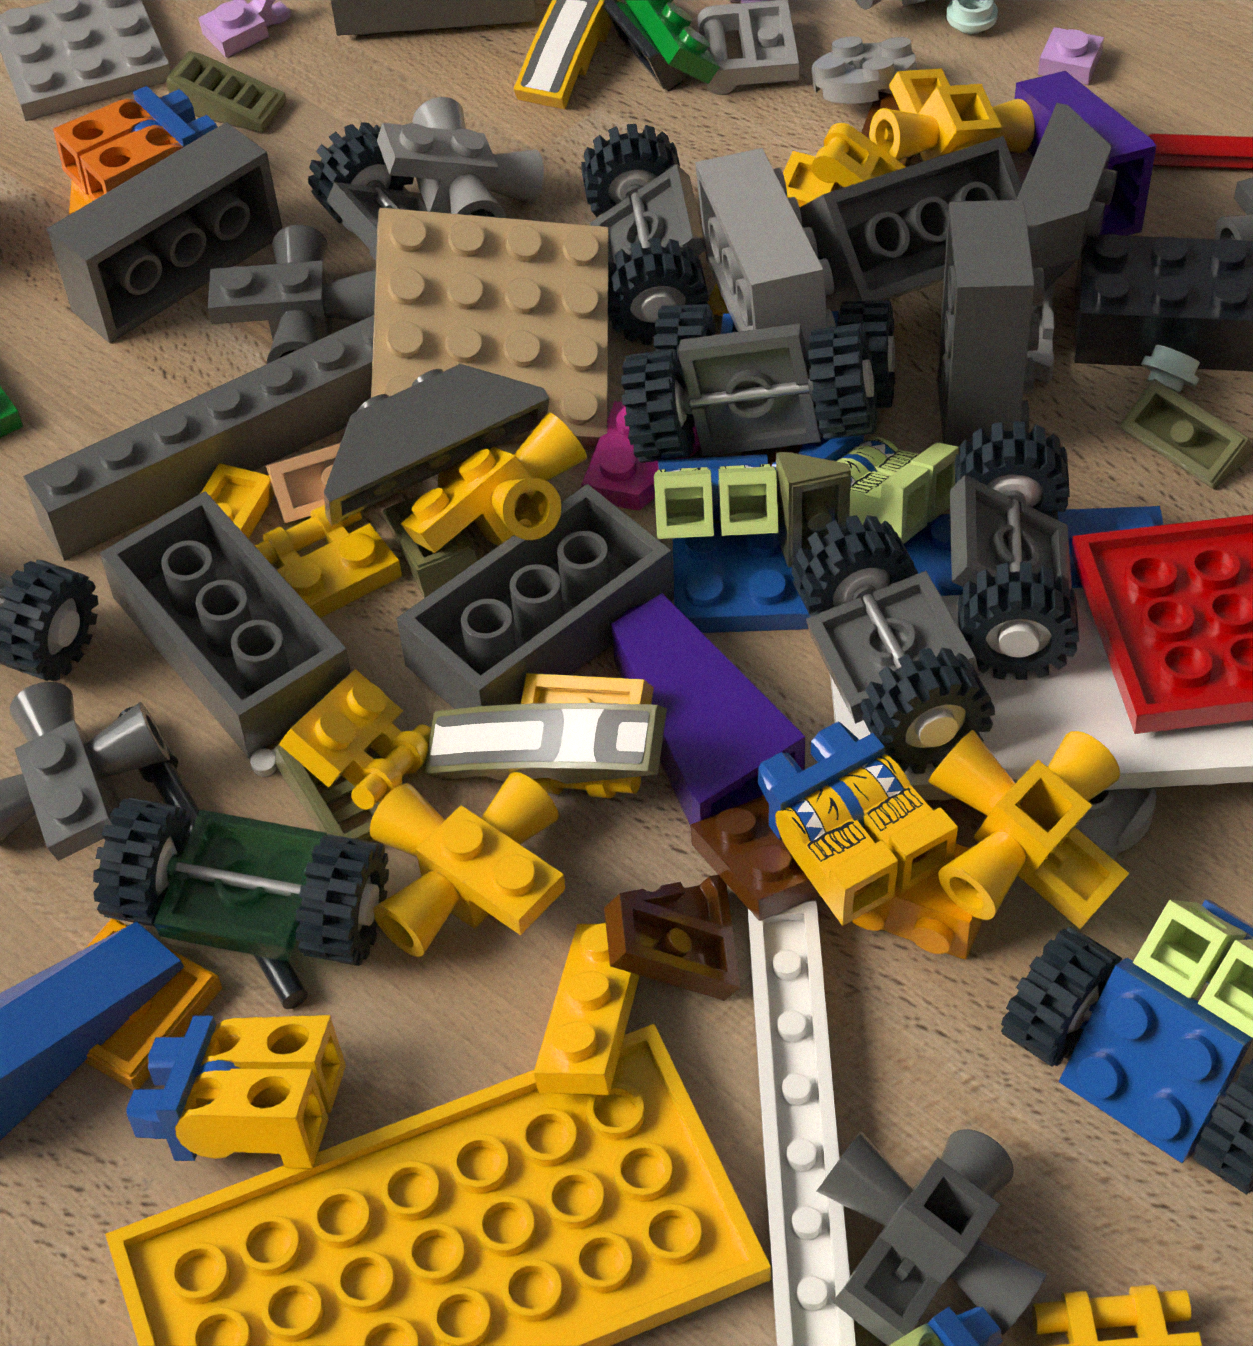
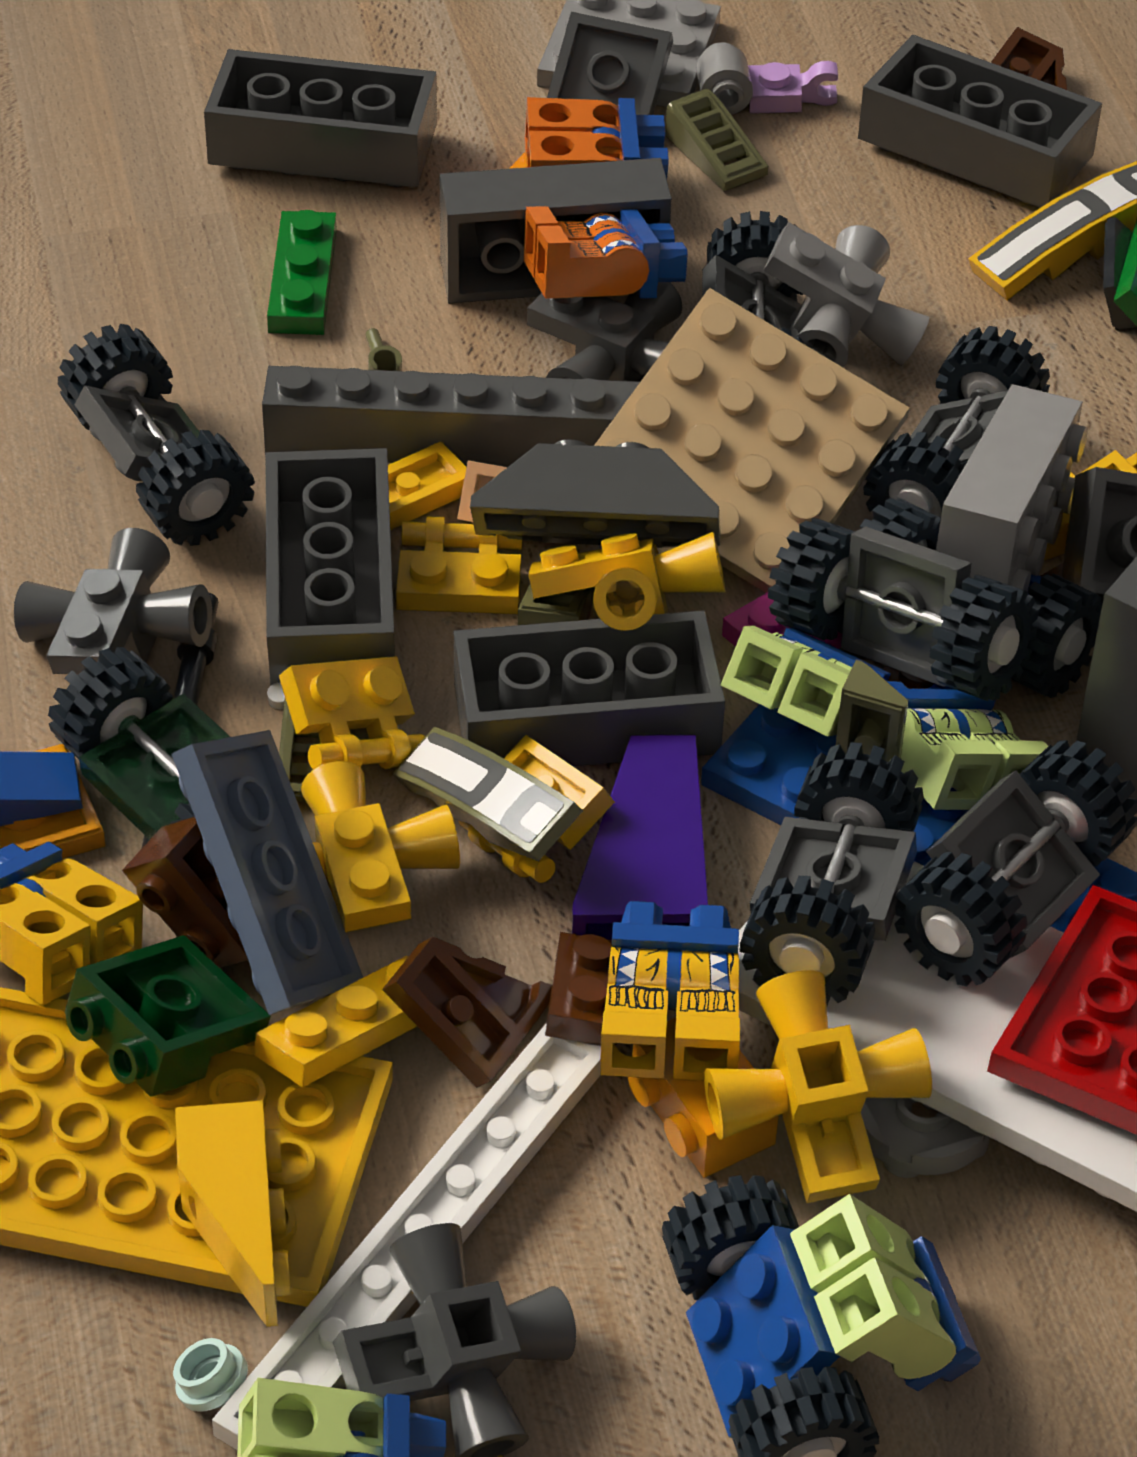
camera: 30 degrees right, 5 degrees down
none -> dark green plate [64,935,271,1097]
none -> reddish brown brick [122,816,248,968]
none -> sand blue plate [171,730,363,1015]
none -> yellow slope [175,1100,291,1327]
none -> olive hand [365,328,402,371]
none -> orange hips [523,206,688,299]
none -> dark grey plate [547,12,673,115]
none -> light grey brick [696,42,753,115]

